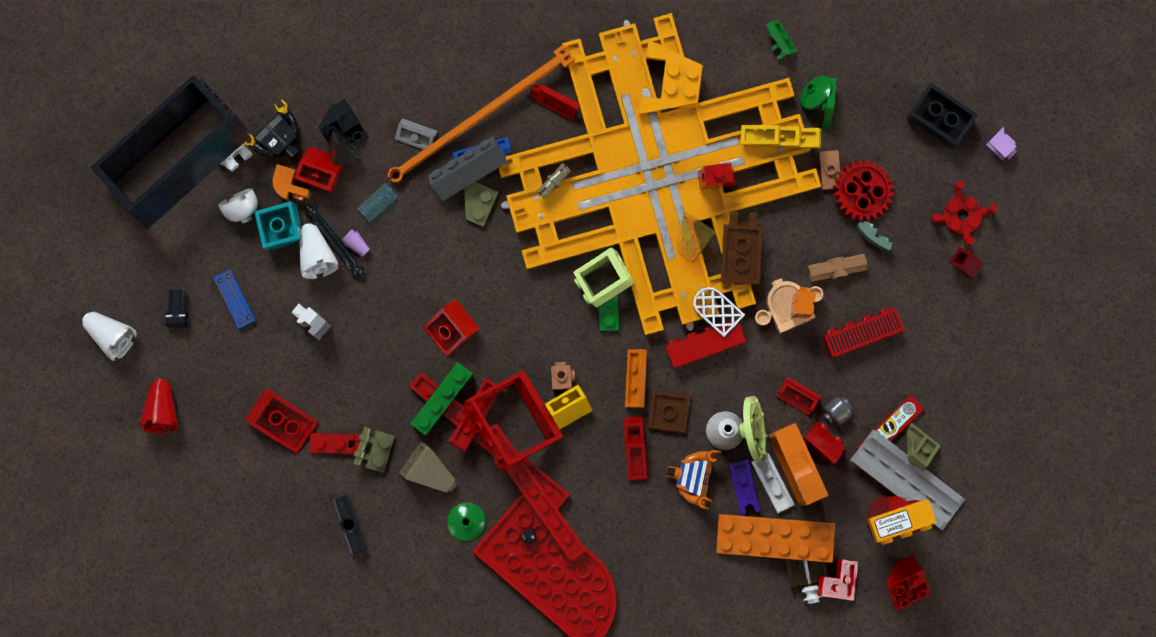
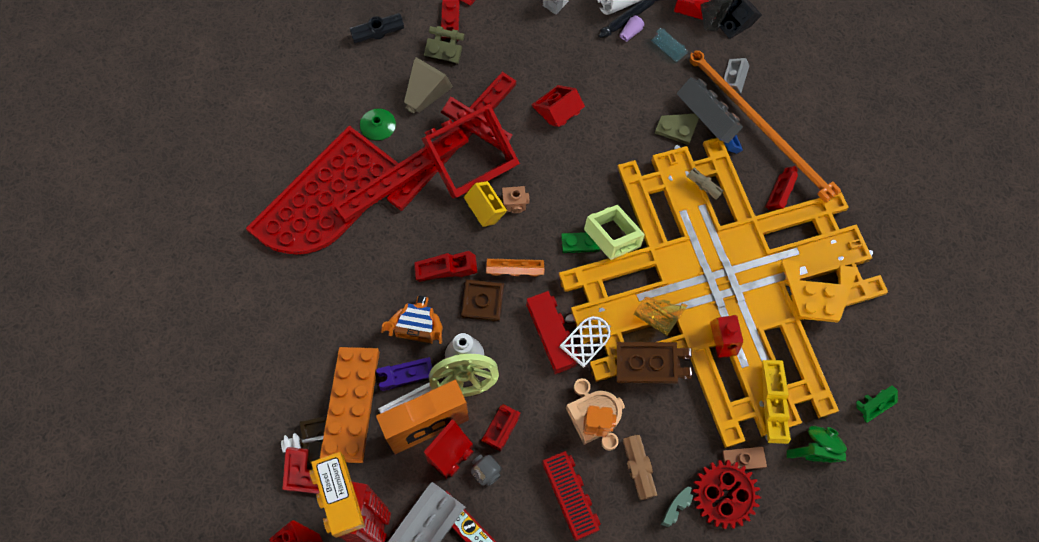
camera: 85 degrees right, 15 degrees down
green arch [410,362,474,436] -> none
black hinge [520,528,536,544] -> none

